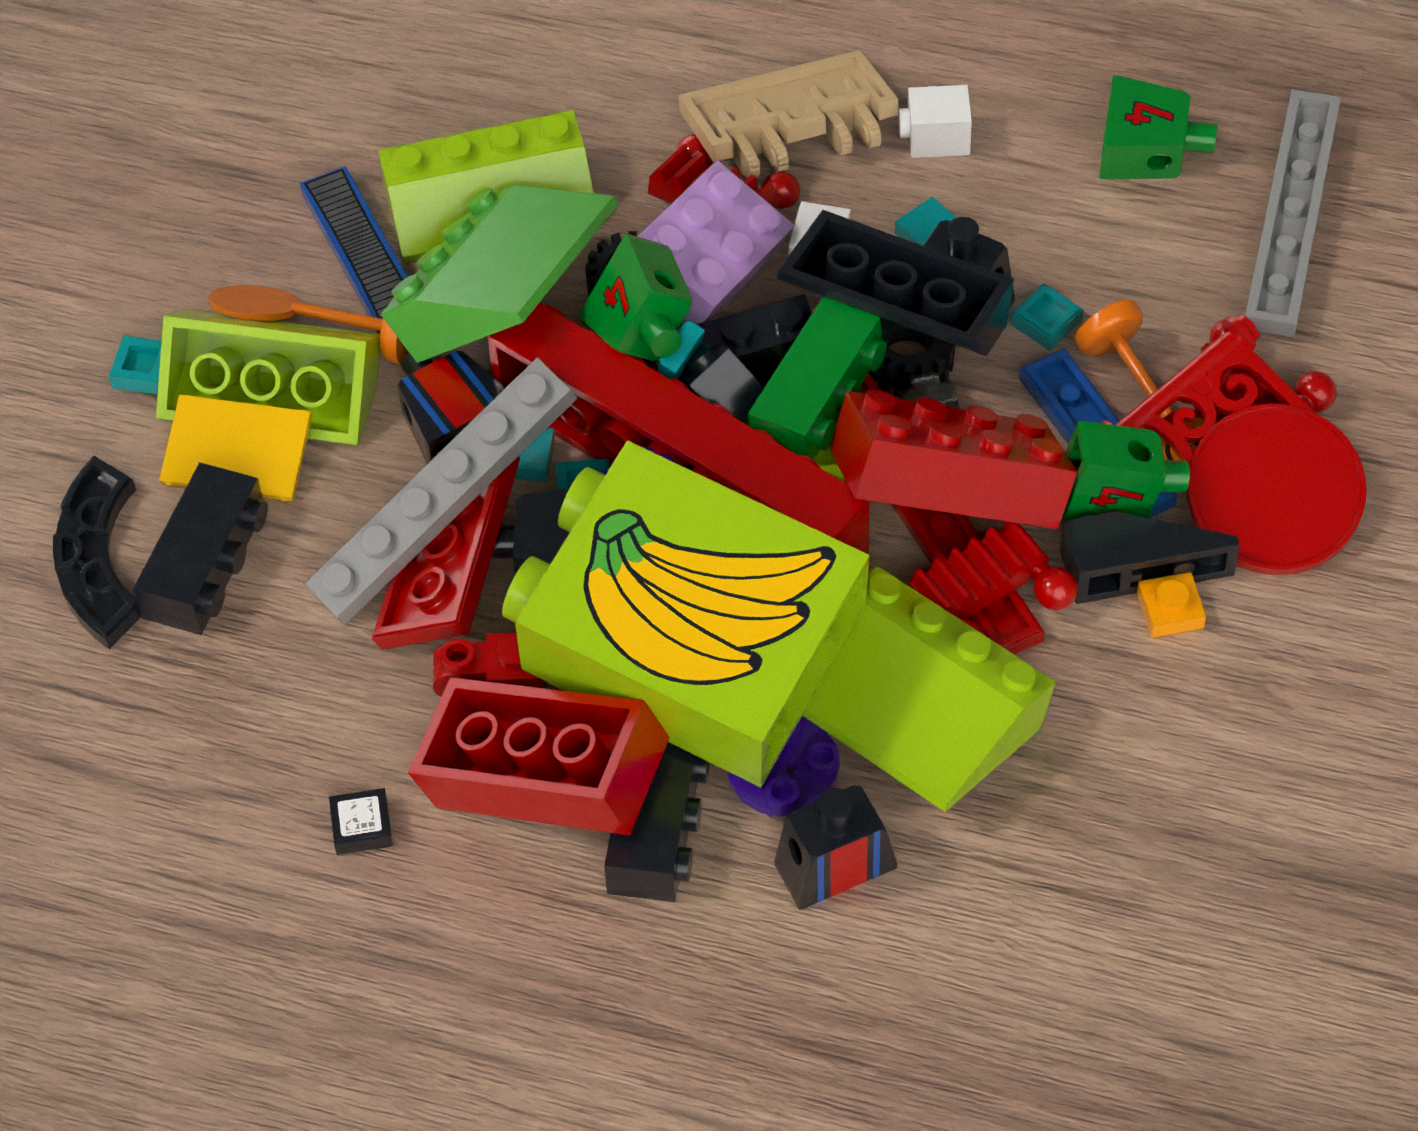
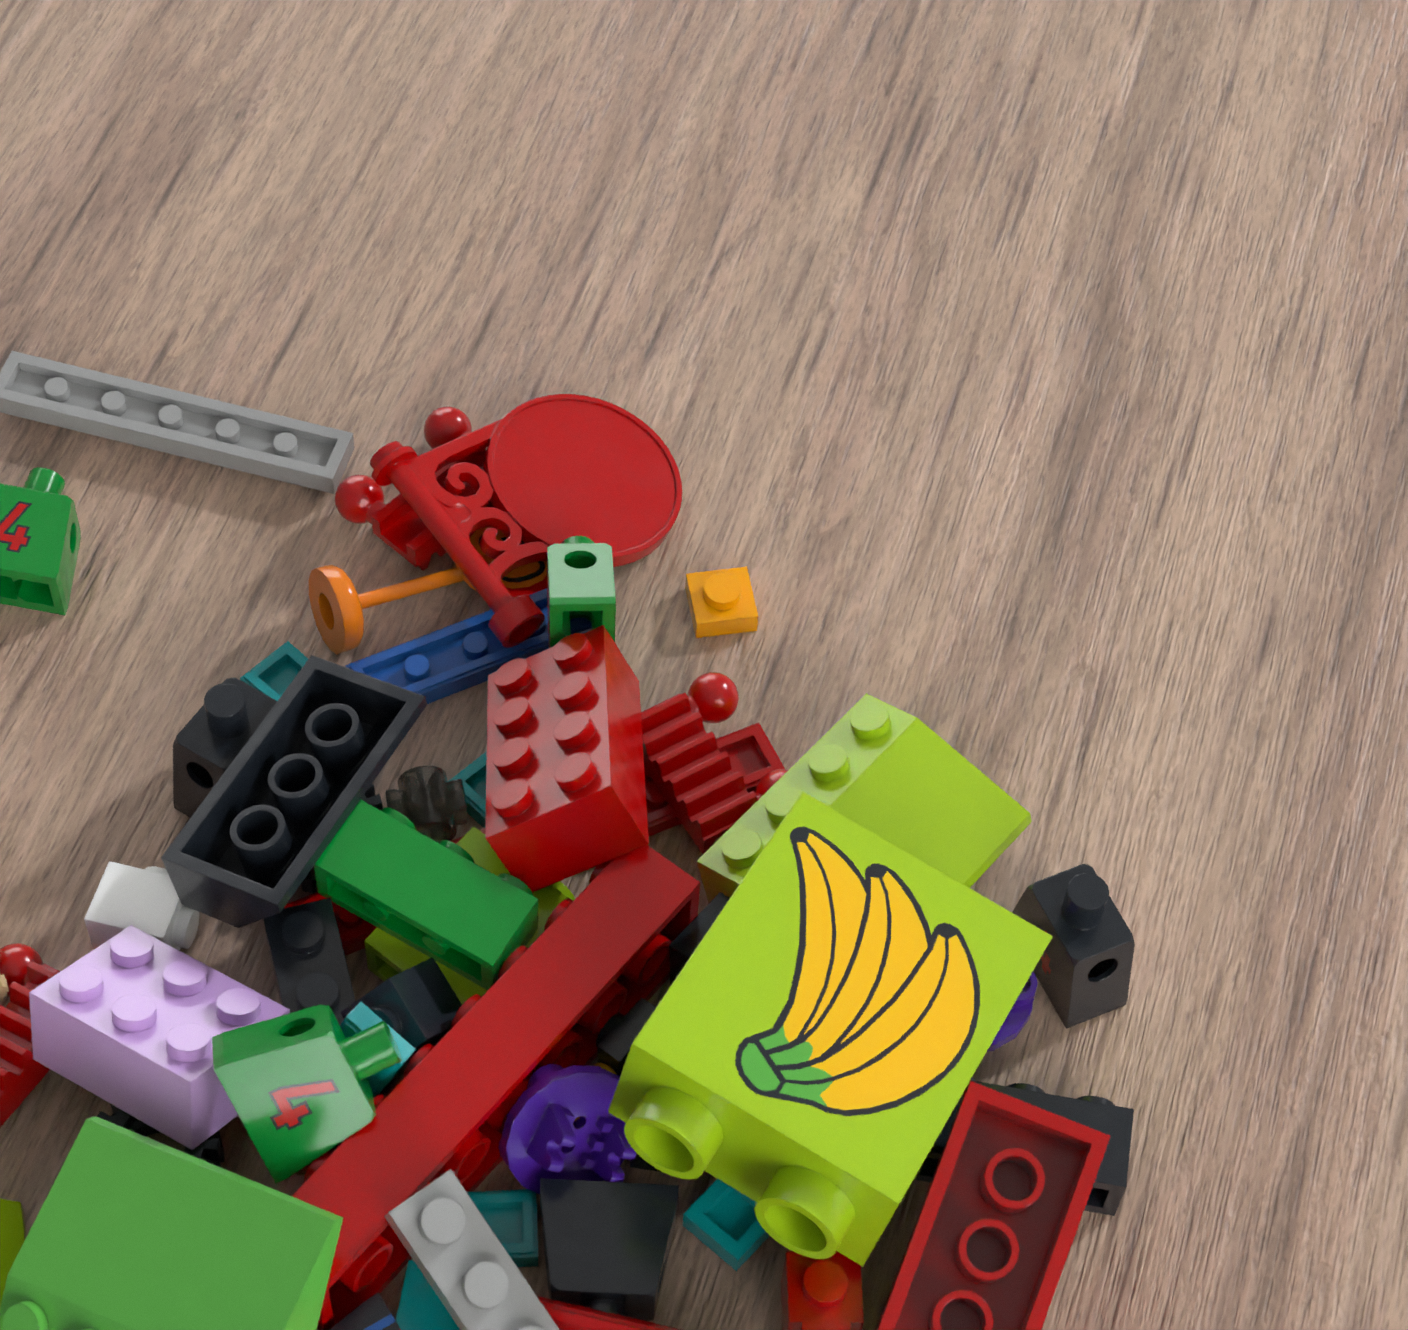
camera: 95 degrees left, 0 degrees up
teal tile [894,196,957,246] -> none
black slope [1060,511,1240,604] -> none

